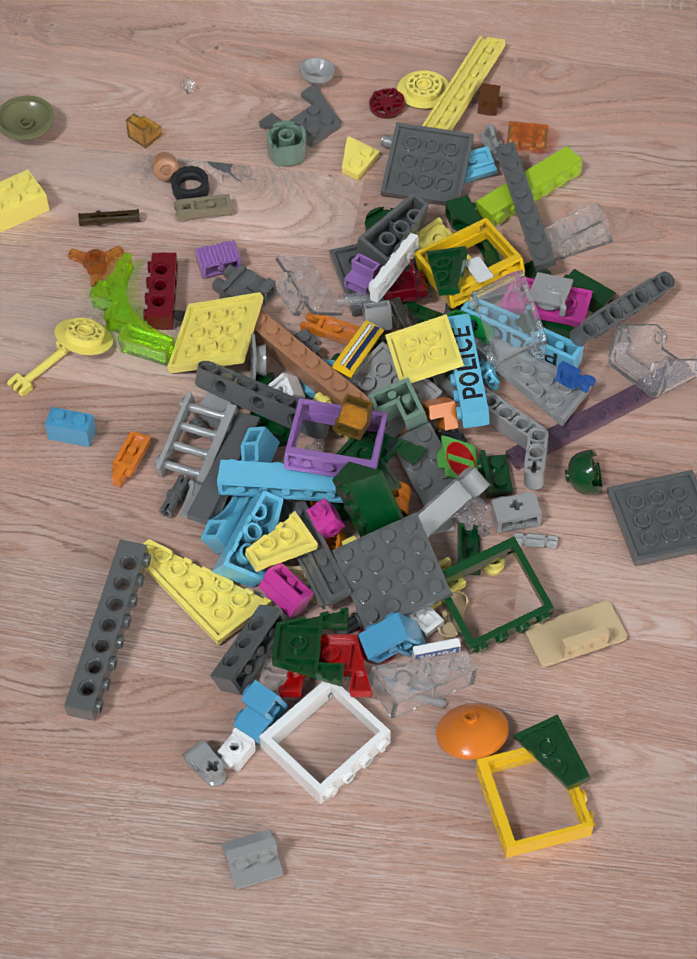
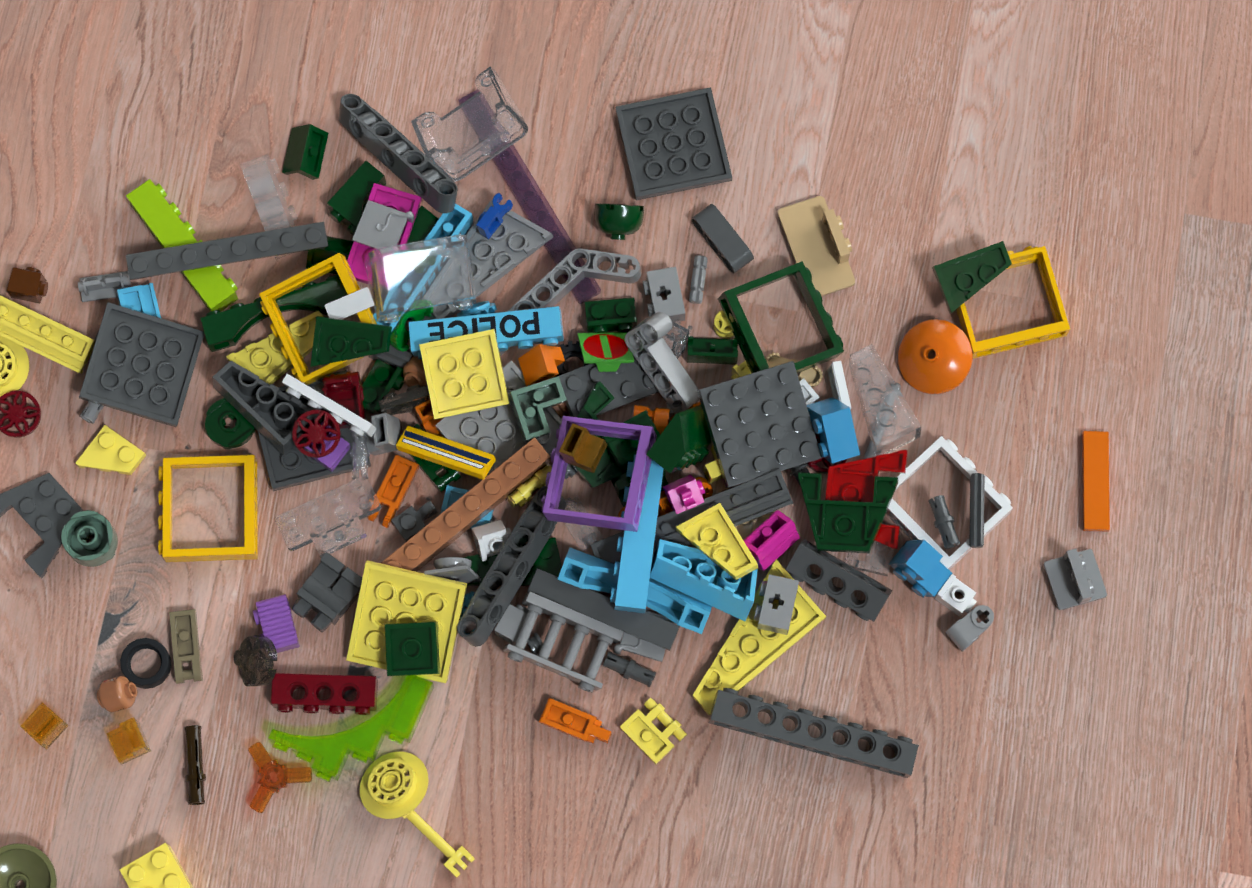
camera: 90 degrees left, 20 degrees up
dark azure brick [45,407,96,447] -> none
clear orange slope [507,121,549,152] -> none
none -> clear yellow piece [107,717,151,765]
none -> yellow window [158,455,258,562]
none -> clear smoke plate [233,635,277,687]
none -> dark green panel [282,124,329,180]
none -> dark red wheel [292,410,341,458]
none -> dark green plate [385,622,440,676]
none -> light yellow plate [620,698,687,765]
none -> dark grey beam [691,204,754,274]
none -> light grey brick [754,574,799,635]
none -> dark grey pin [928,495,960,549]
none -> dark grey axle [969,473,985,548]
none -> orange tile [1082,431,1110,532]

